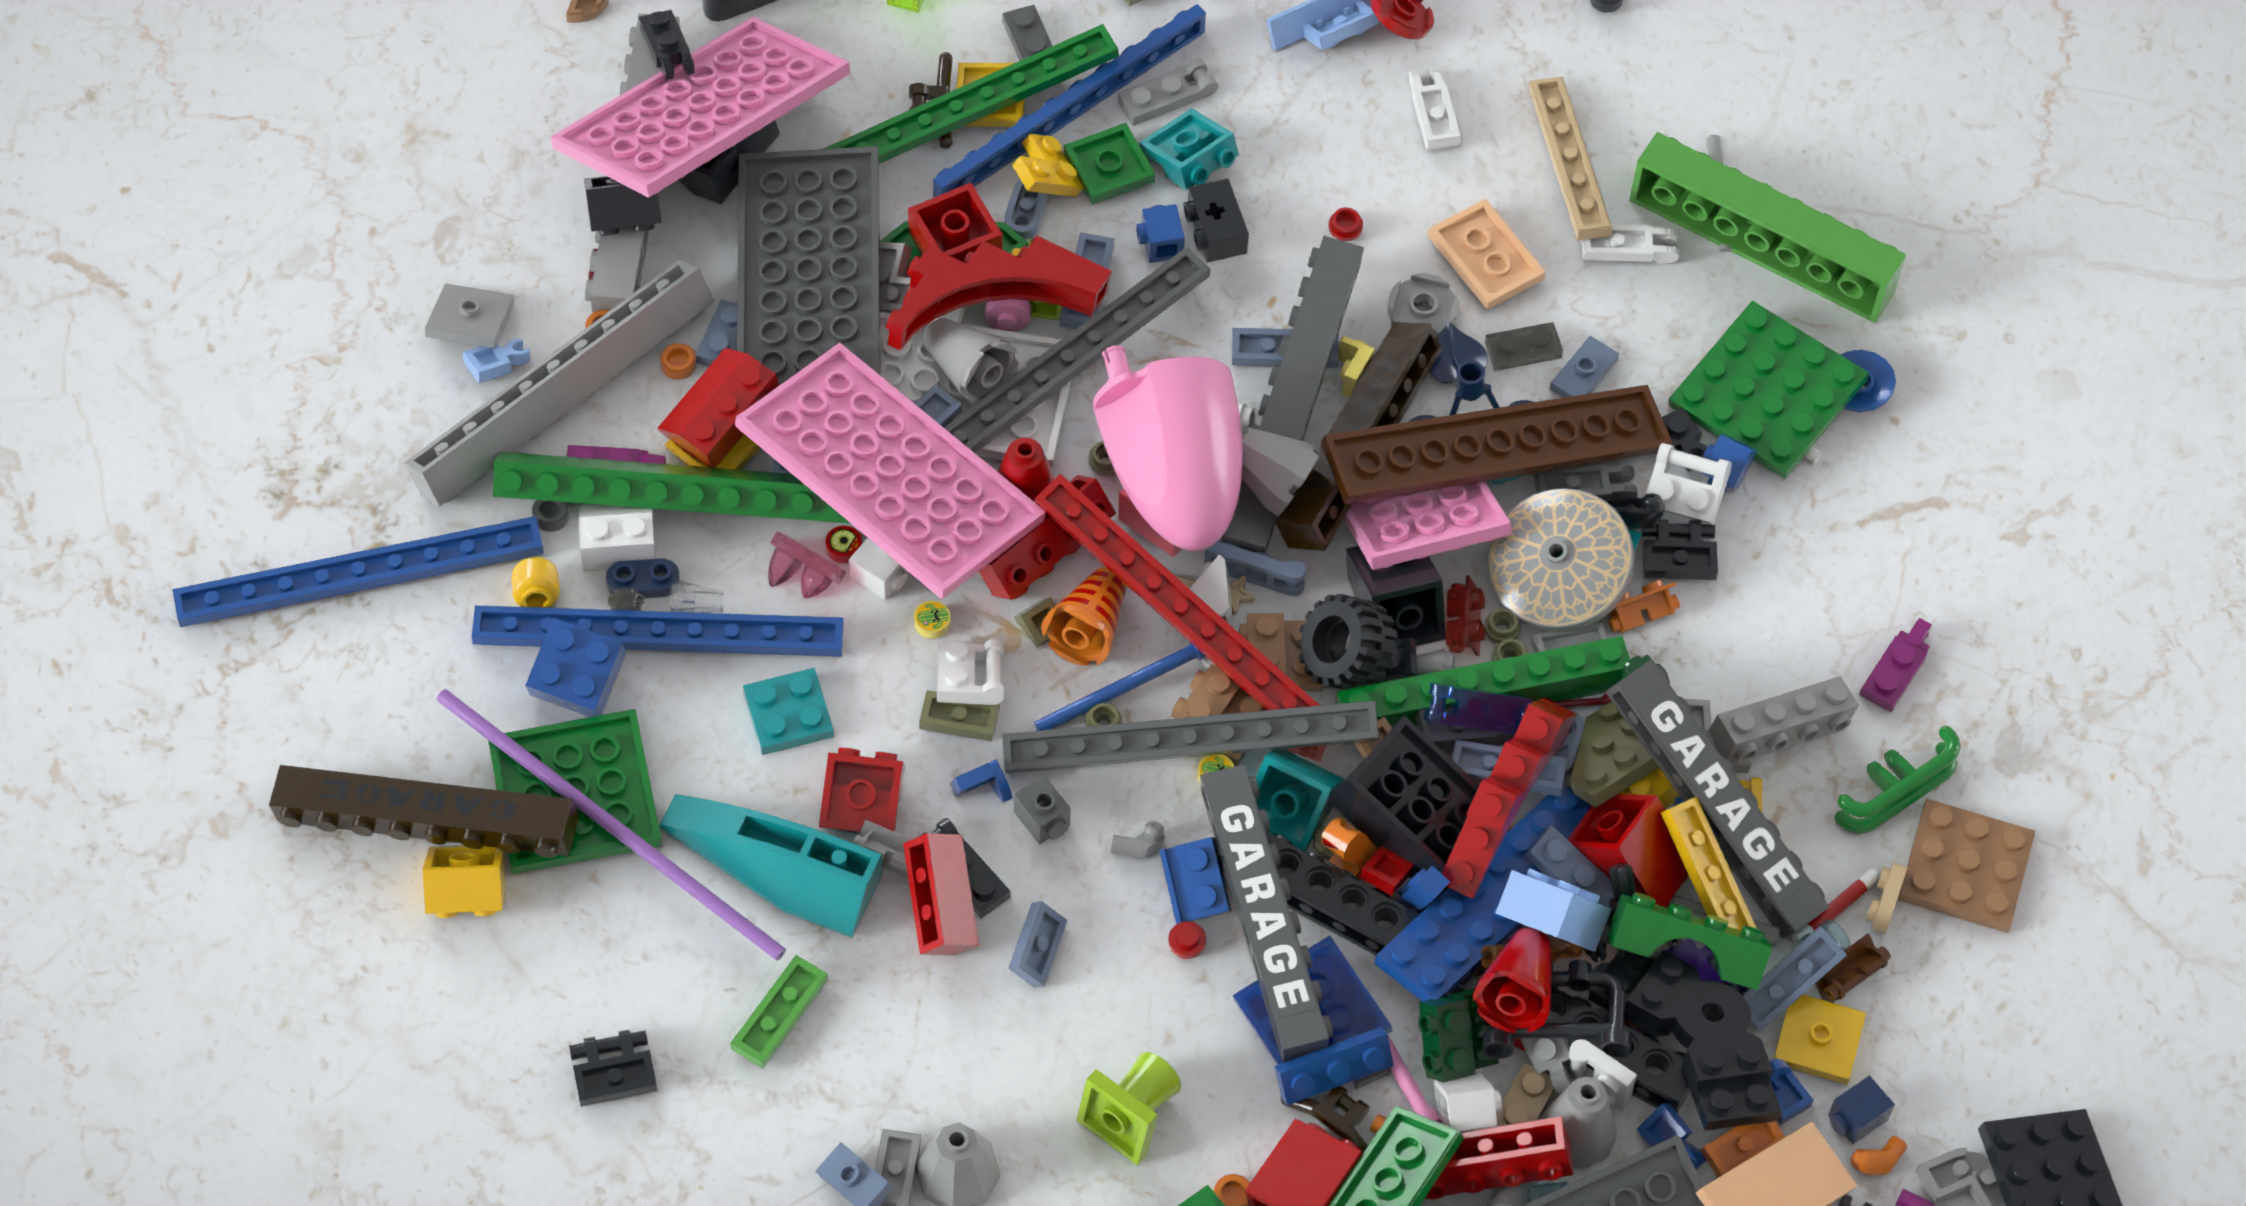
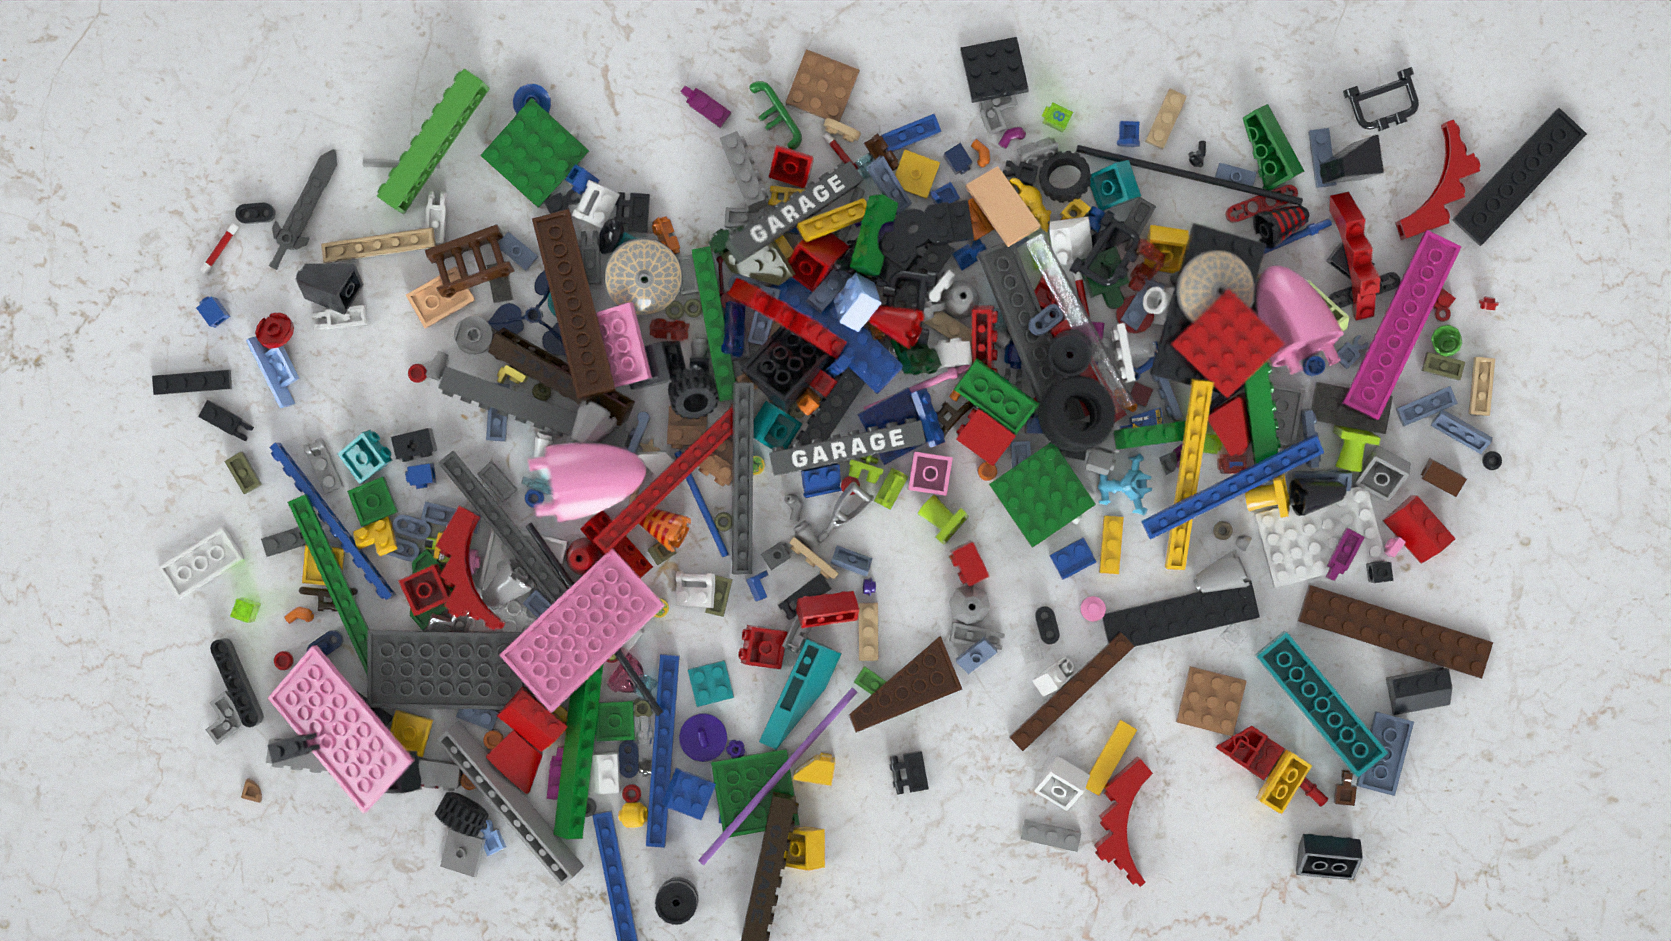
camera: 90 degrees left, 30 degrees up
none -> dark grey sword [269,149,337,270]
none -> red plate [274,651,294,670]
none -> orange arm [284,607,314,624]
none -> black slope [295,263,364,315]
none -> dark blue plate [307,630,343,656]
none -> yellow plate [390,710,434,757]
none -> sand blue plate [393,515,432,540]
none -> reddish brown fence [425,224,515,297]
none -> light grey cone [425,351,449,381]
none -> black tyre [435,792,489,837]
none -> flat silver plate [477,461,518,502]
none -> red slope [486,730,543,794]
none -> black piece [525,522,663,716]
none -> olive plate [532,383,551,401]
none -> green plate [596,701,635,742]
none -> red plate [622,784,641,803]
none -> clear light blue wheel [633,673,658,698]
none -> olive plate [634,698,653,717]
none -> black wheel [655,877,699,925]
none -> dark purple shield [679,713,727,762]
none -> dark purple plate [726,740,745,758]
none -> red slope [768,145,814,188]
none -> tan plate [789,536,839,579]
none -> yellow slope [793,752,835,786]
none -> light grey cone [794,520,820,550]
none -> light grey piece [817,482,874,543]
none -> lime hips [849,455,884,484]
none -> reddish brown wing [849,636,962,733]
none -> tan plate [859,603,878,661]
none -> dark purple plate [863,578,876,596]
none -> lime hinge [874,468,909,510]
none -> blue plate [882,113,942,152]
none -> bright pink brick [908,452,953,496]
none -> red brick [949,540,990,587]

